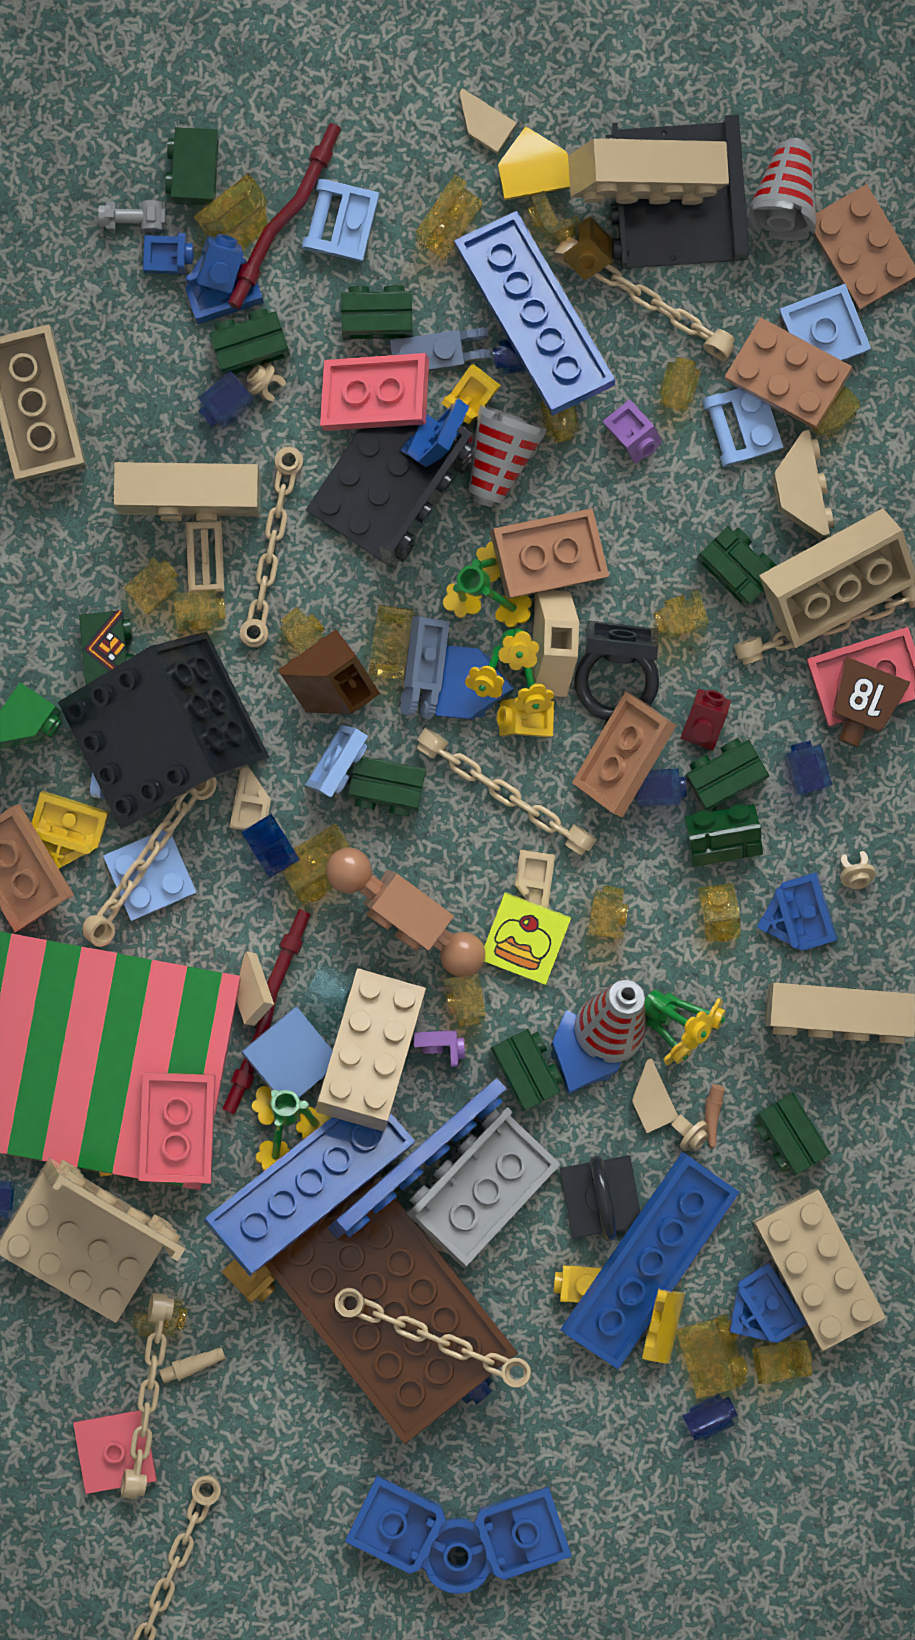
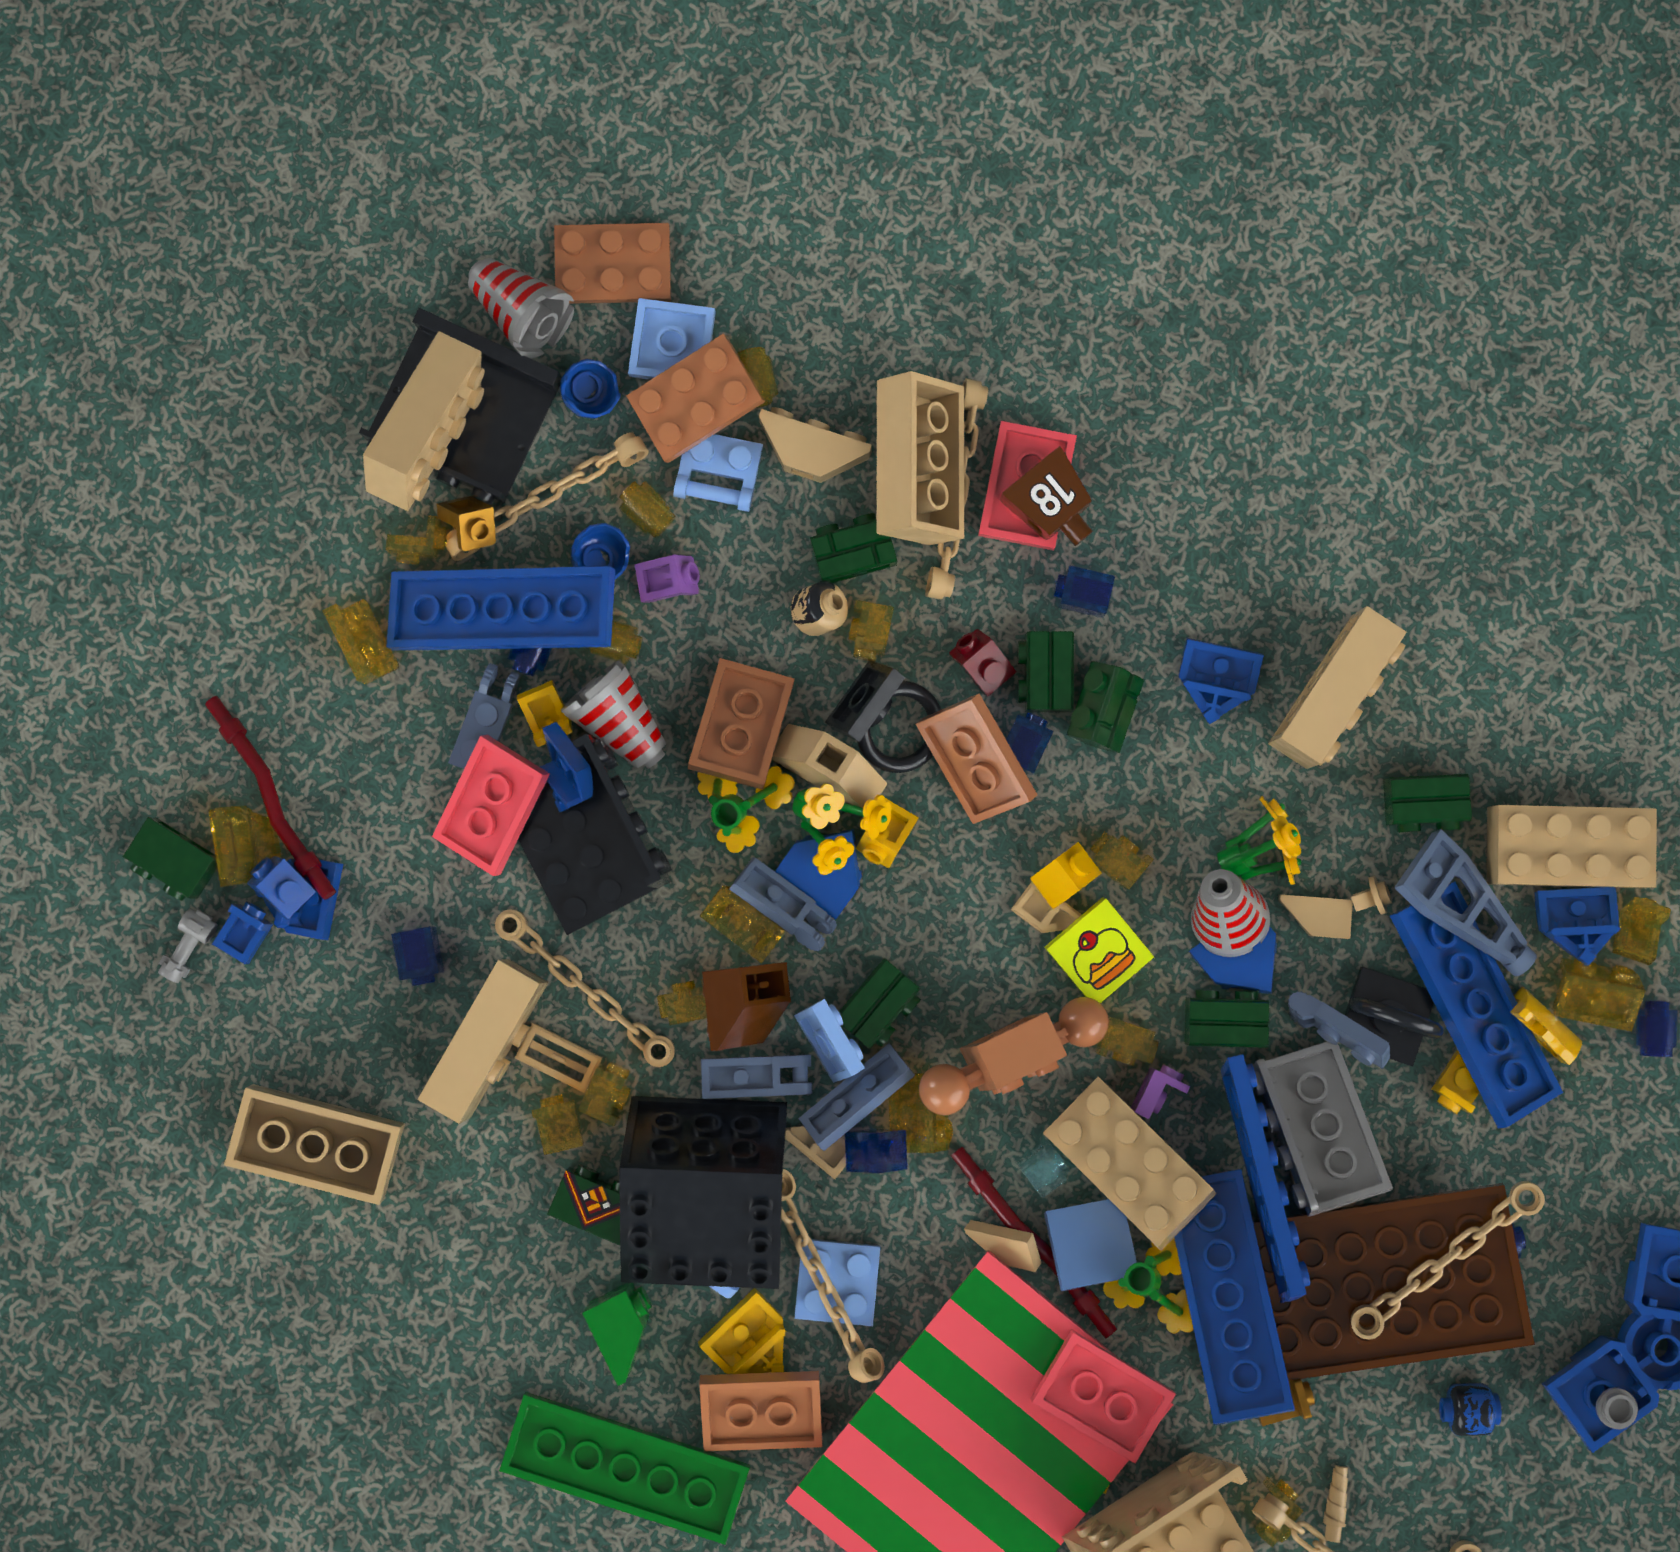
camera: 55 degrees left, 0 degrees up
dark green brick [209,309,290,378] -> none
tan plate [246,363,286,401] -> none
light blue plate [301,179,379,263] -> none
dark green brick [341,285,413,340] -> none
tan piece [417,727,597,855] -> none
tan tile [459,88,517,154] -> none
yellow slope [498,127,570,201] -> none
clear yellow bracket [698,883,741,942] -> none
nougat helmet [705,1084,725,1148] -> none
tan plate [840,851,876,889] -> none
none -> blue hair [560,359,621,419]
none -> blue hair [571,523,630,580]
none -> sand blue plate [701,1054,813,1099]
none -> tan head [790,581,848,636]
none -> sand blue plate [798,1043,915,1151]
none -> yellow brick [1030,842,1102,910]
none -> sand blue hinge [1288,991,1390,1069]
none -> sand blue plate [1394,829,1537,977]
none -> head [1439,1383,1502,1436]
none -> light grey plate [1596,1388,1638,1429]

